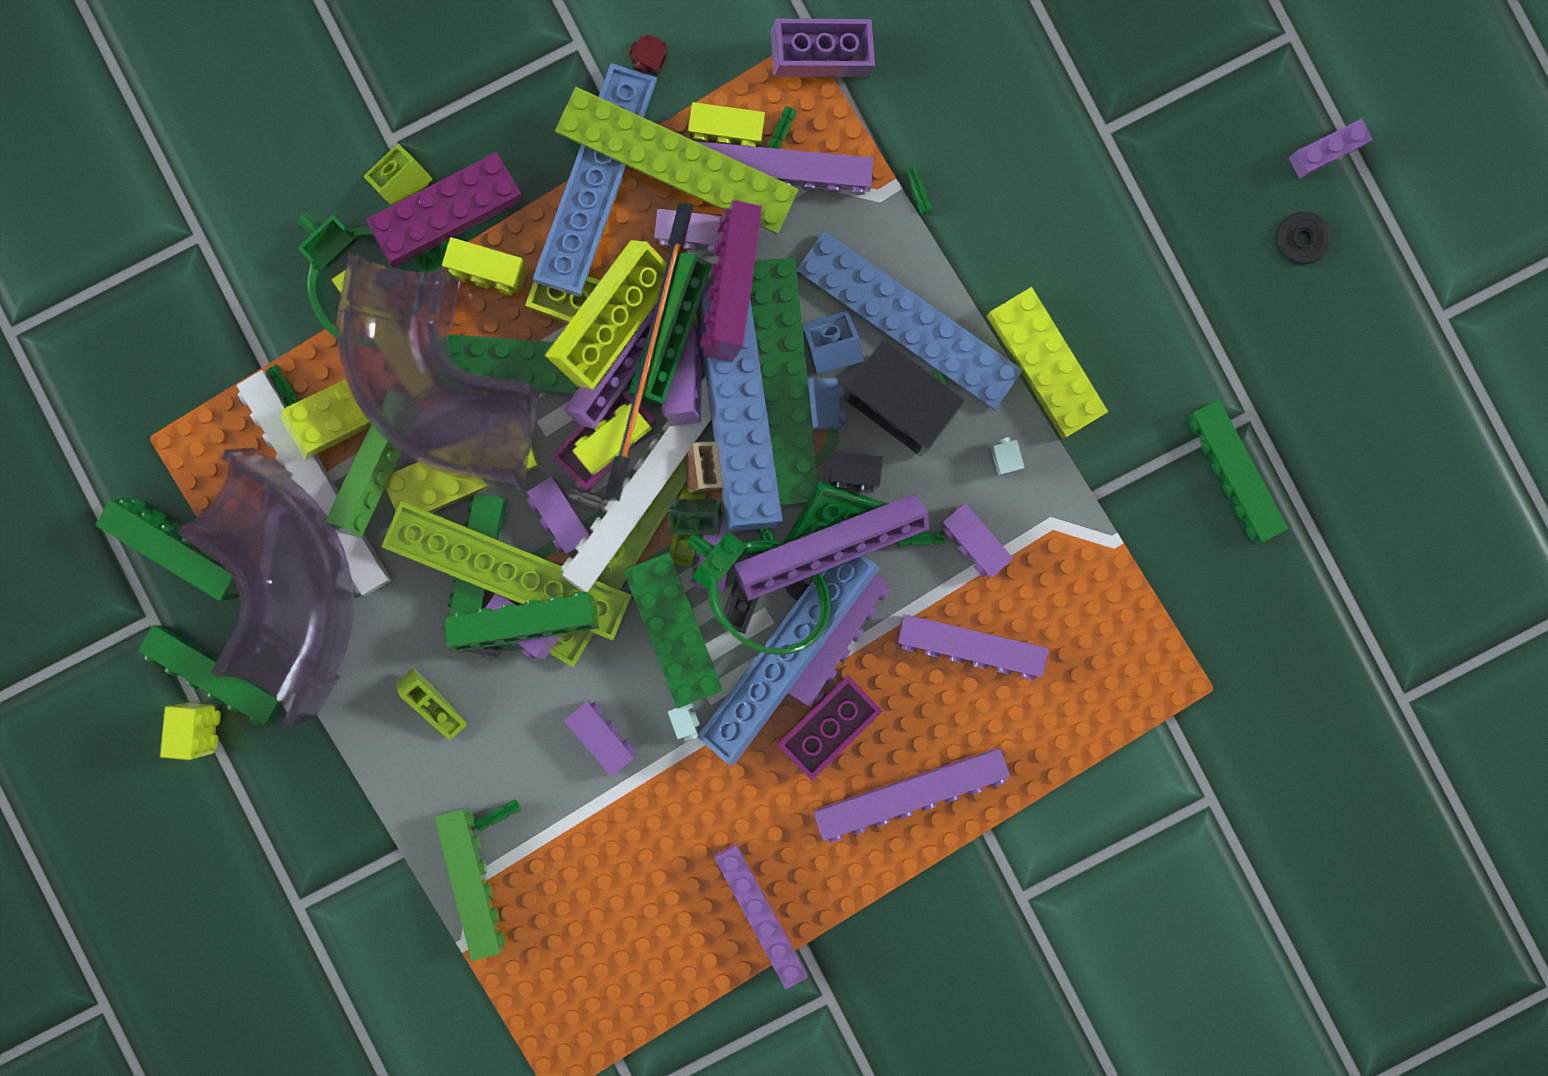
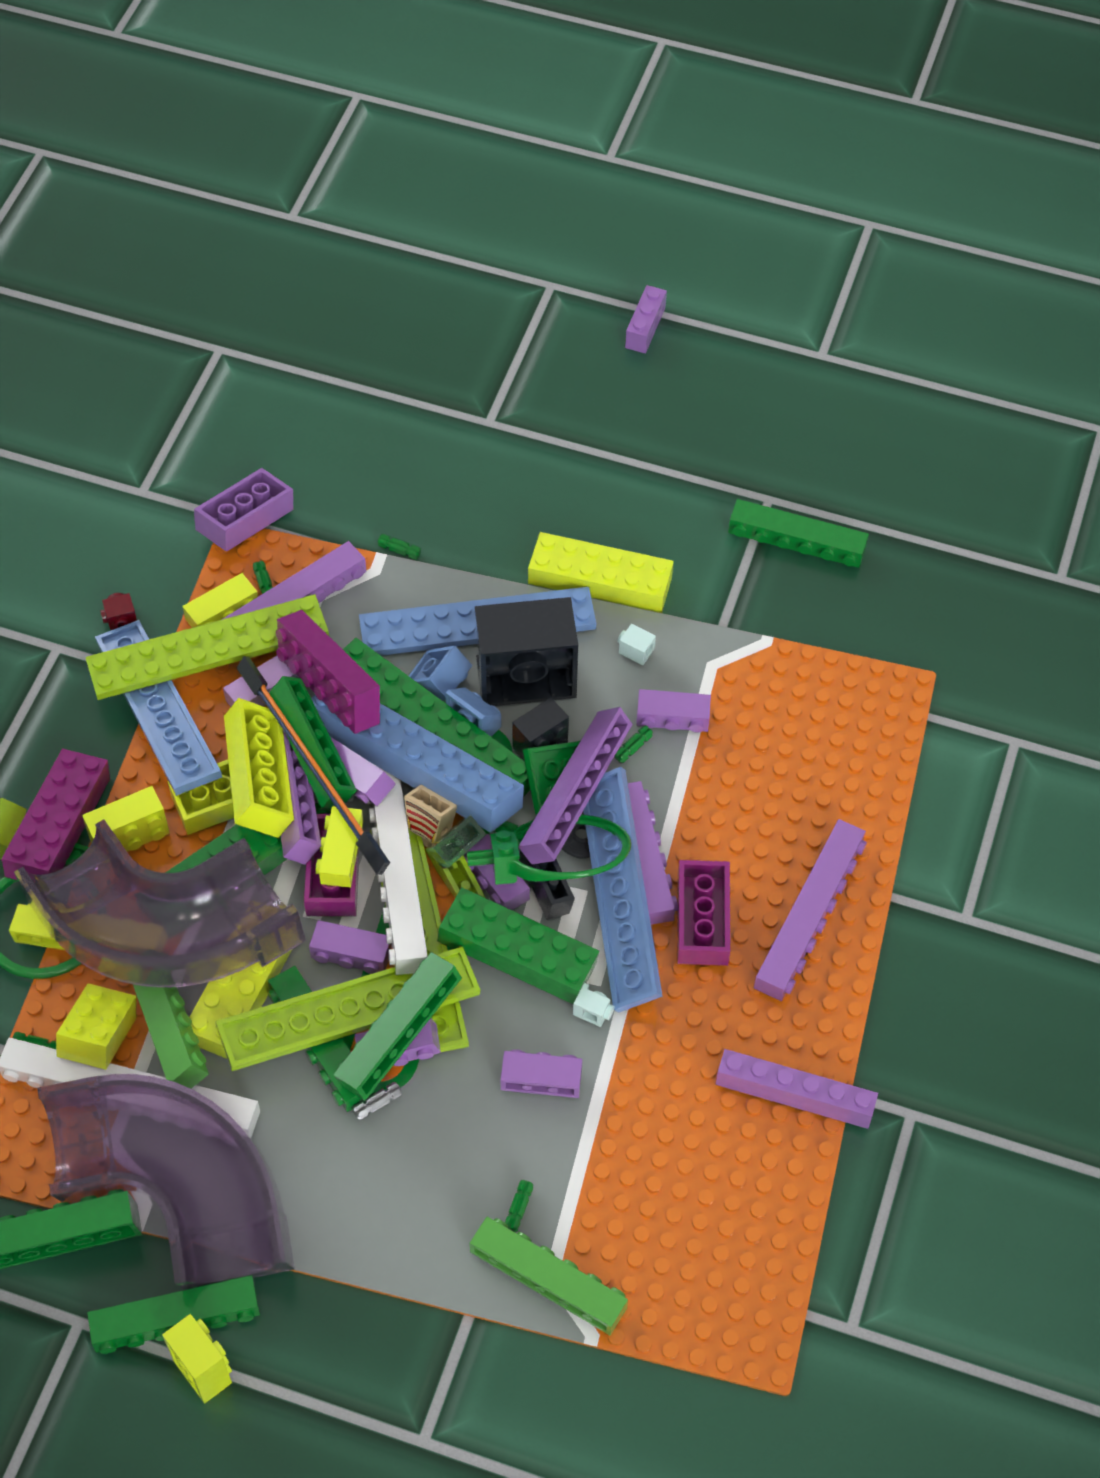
camera: 45 degrees left, 30 degrees down
lime slope [395,667,468,741] -> none
light grey axle [567,487,609,513] -> none
medium lavender brick [896,614,1049,680] -> none
black wheel [1277,212,1330,264] -> none

